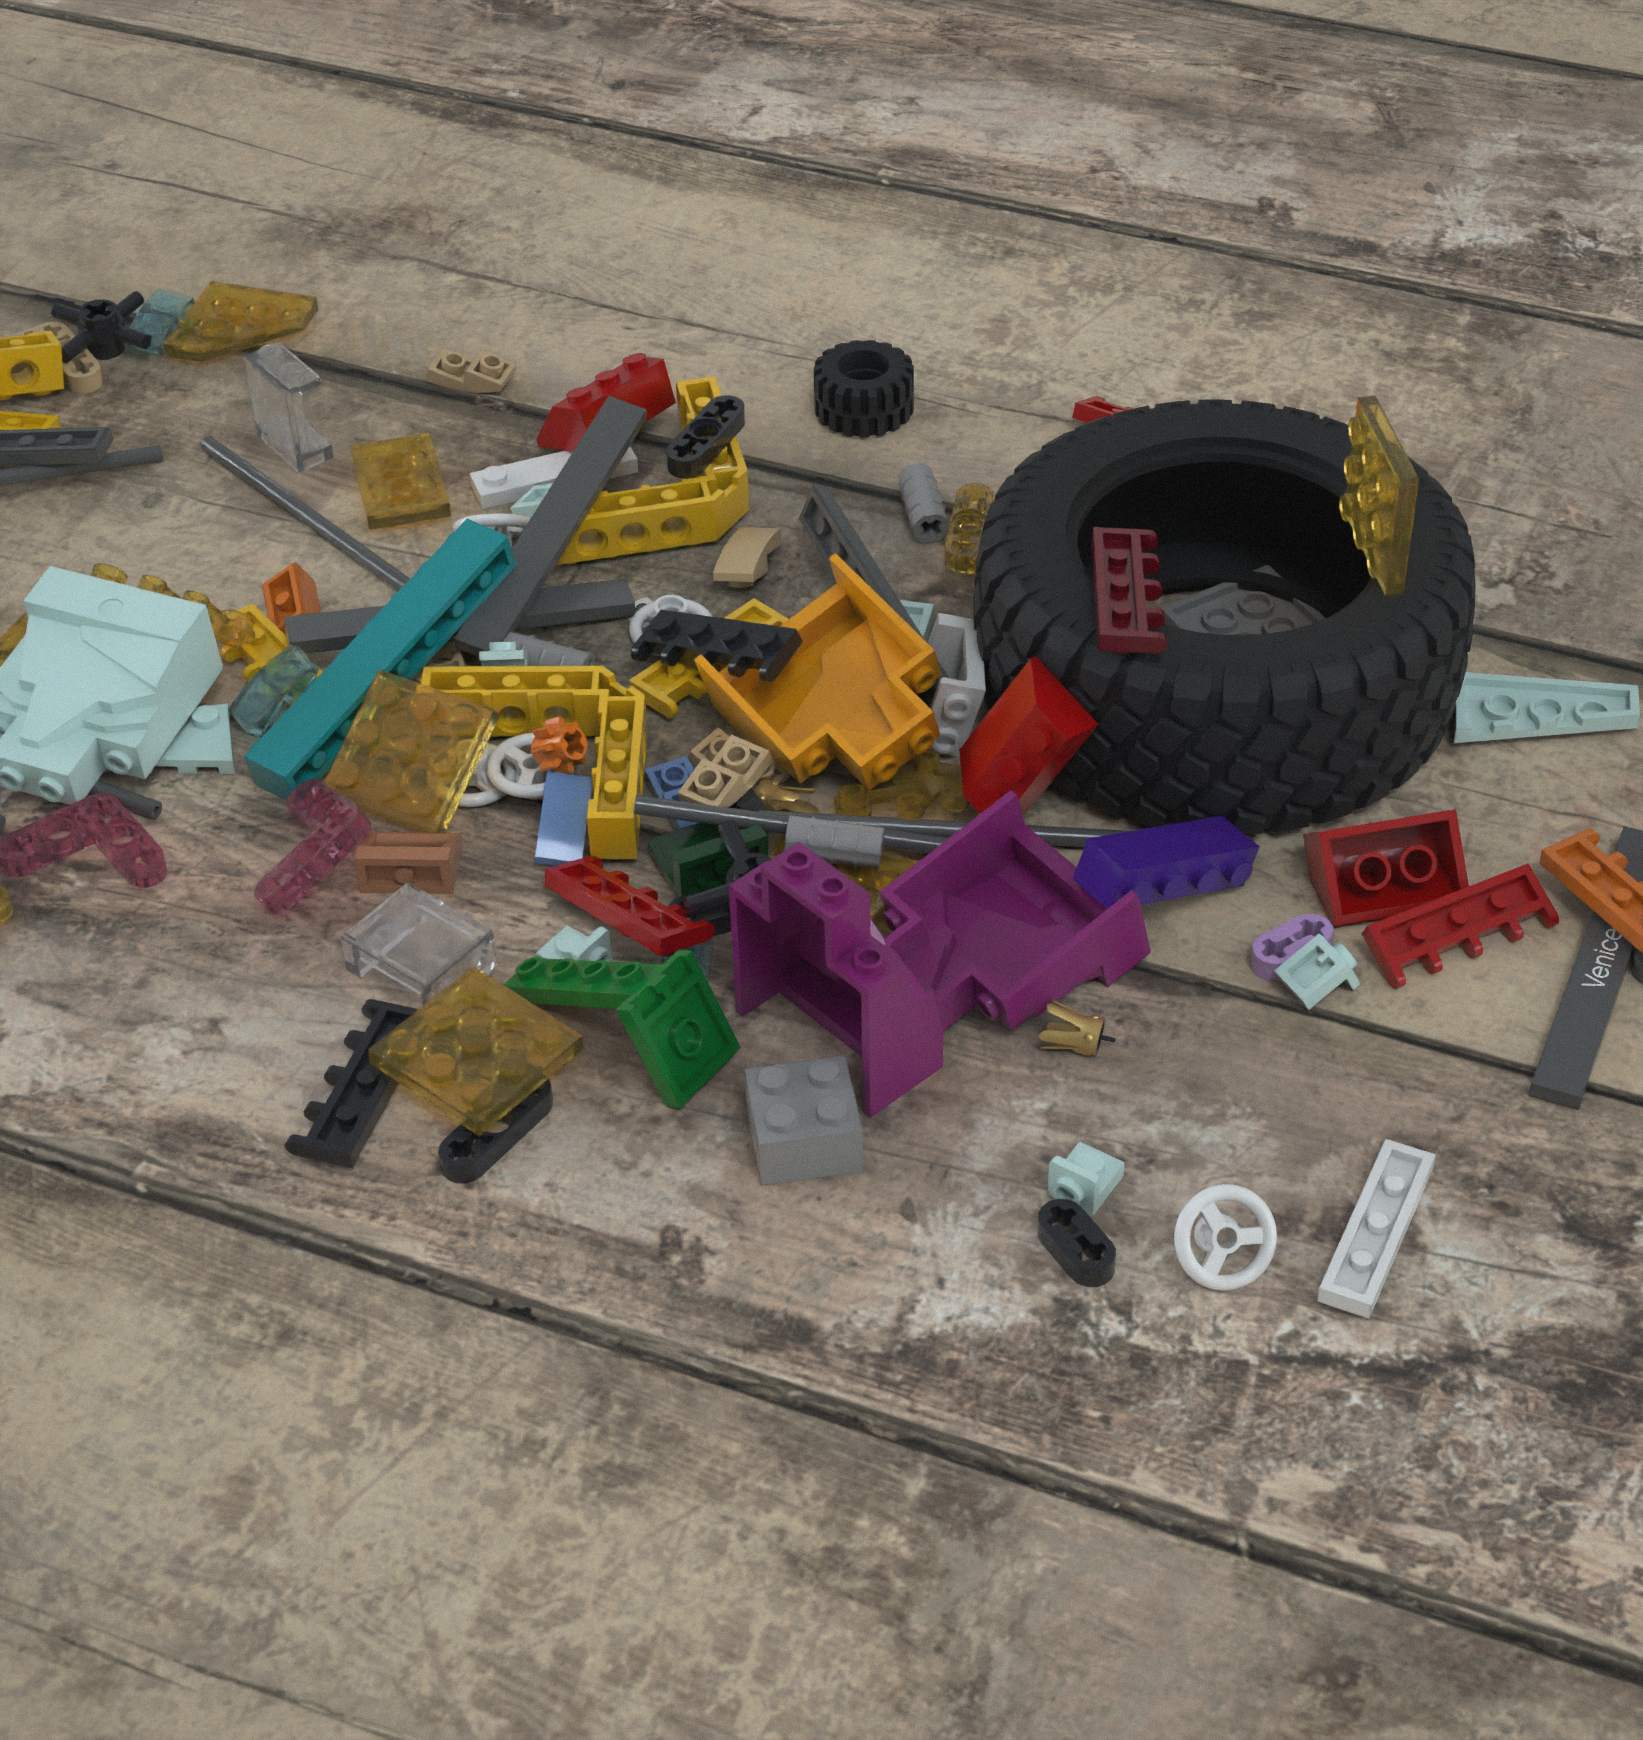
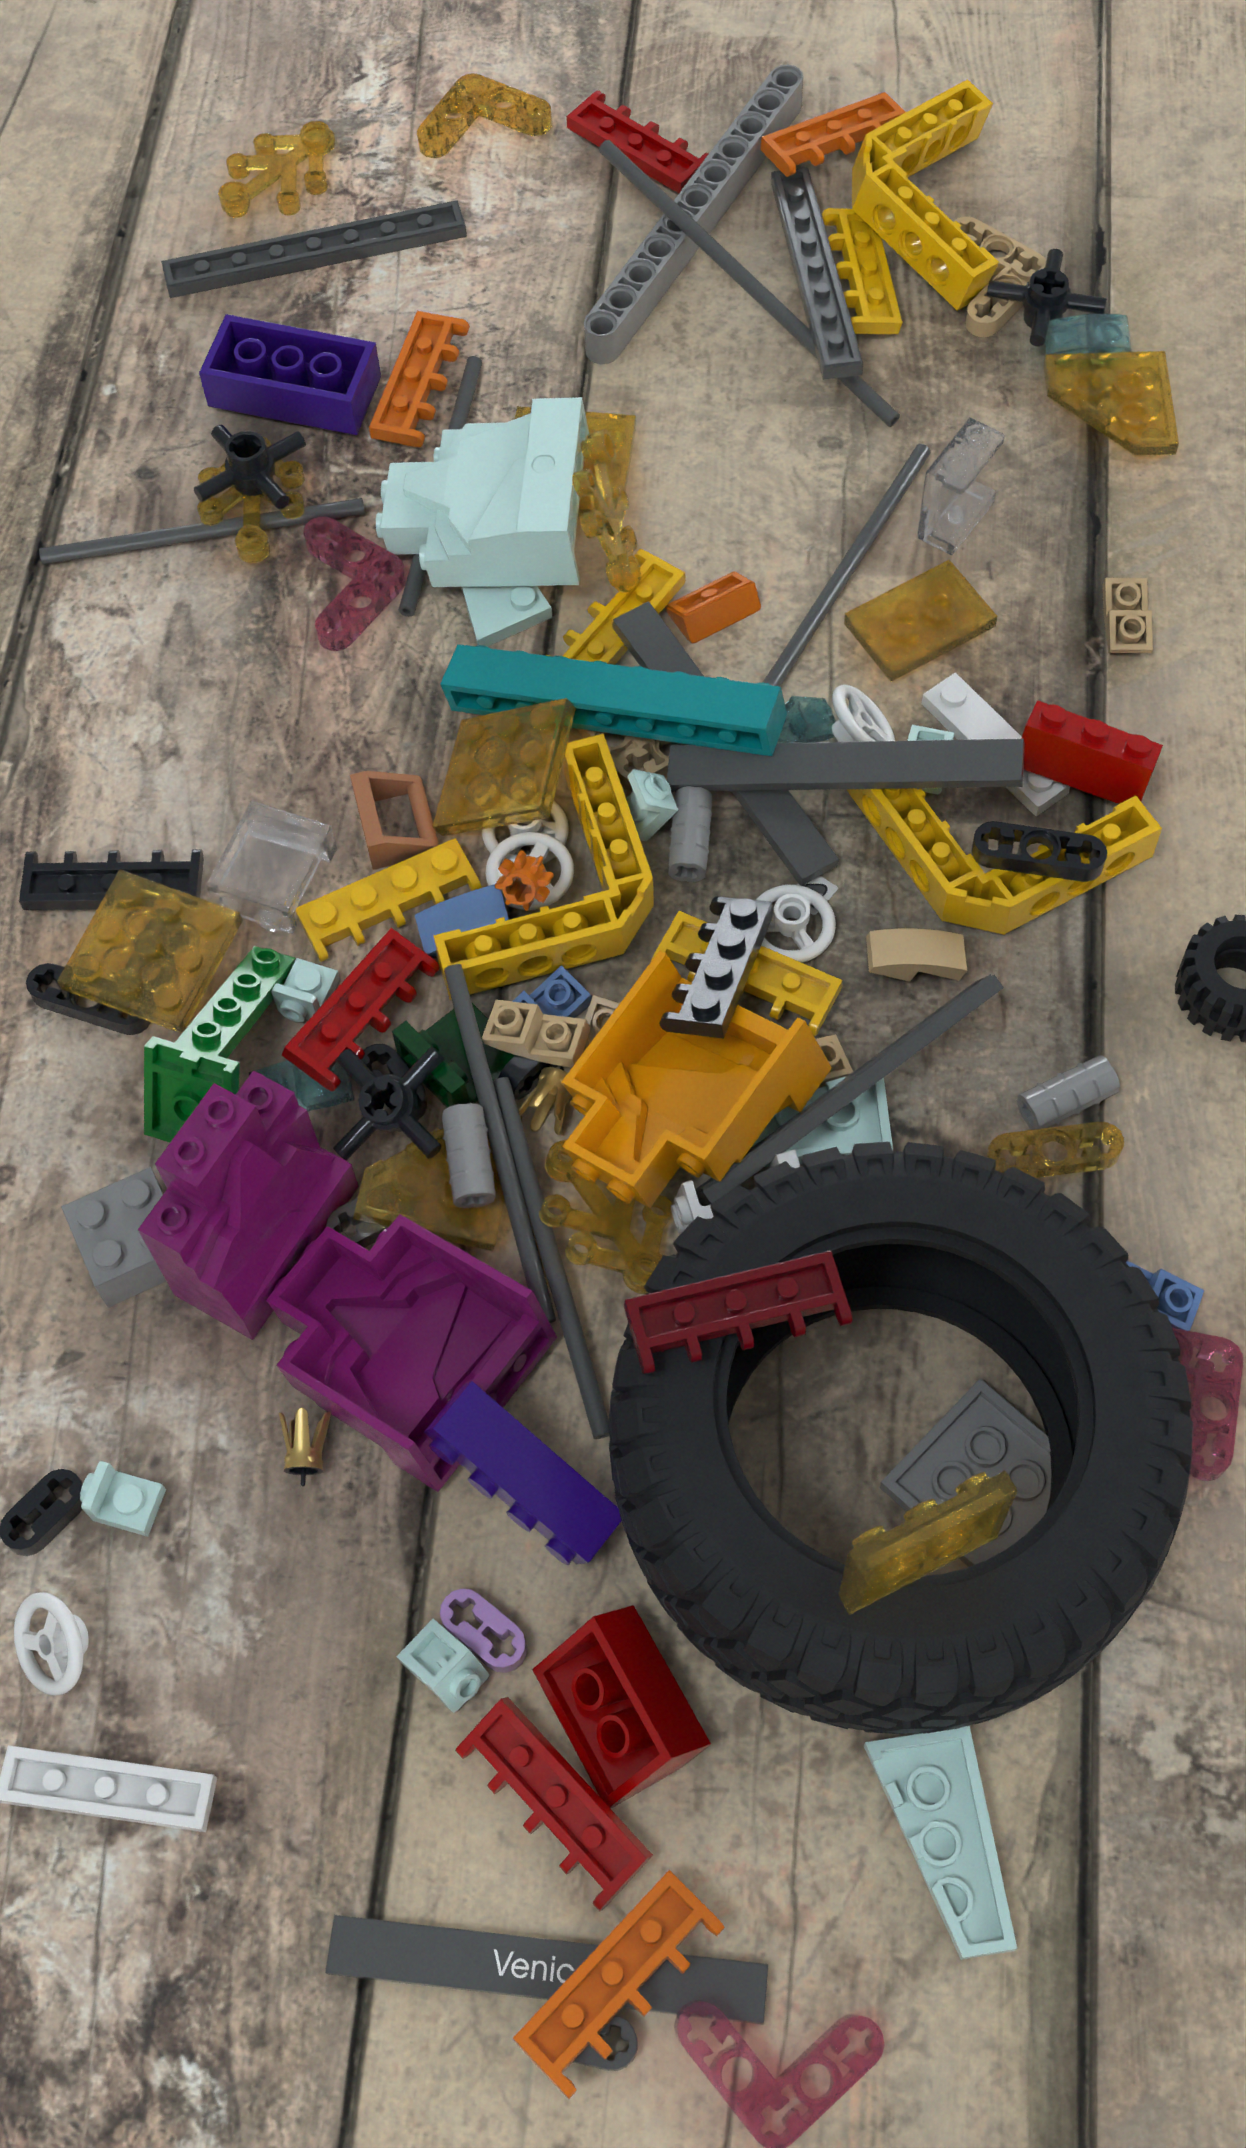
camera: 75 degrees right, 20 degrees up
clear light blue slope [228,644,320,738] -> none
clear pink beam [254,779,371,915] -> none
red slope [959,656,1099,815] -> none
none -> yellow hinge [295,838,482,962]

